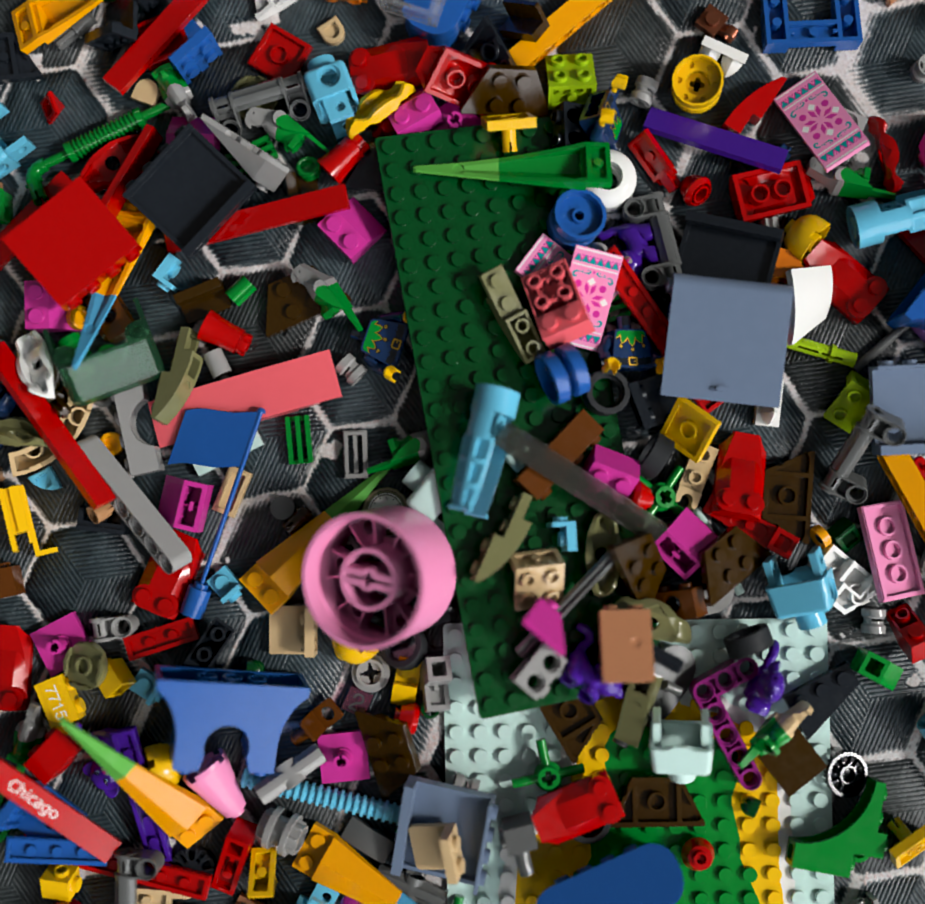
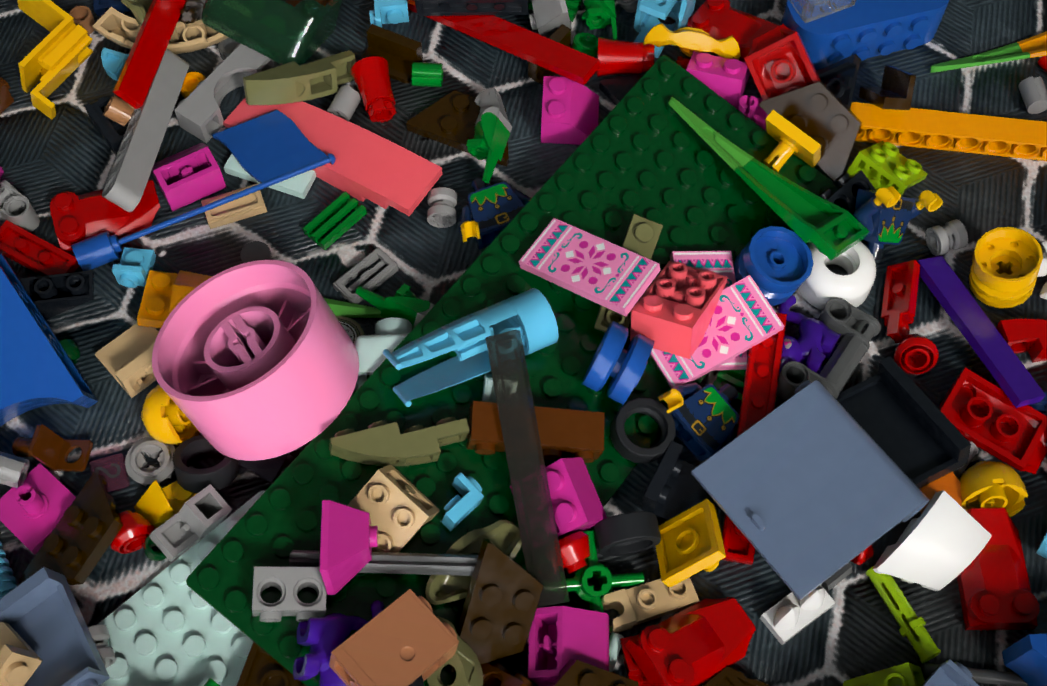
camera: 45 degrees right, 25 degrees down
none -> bright pink tile [519,218,661,317]

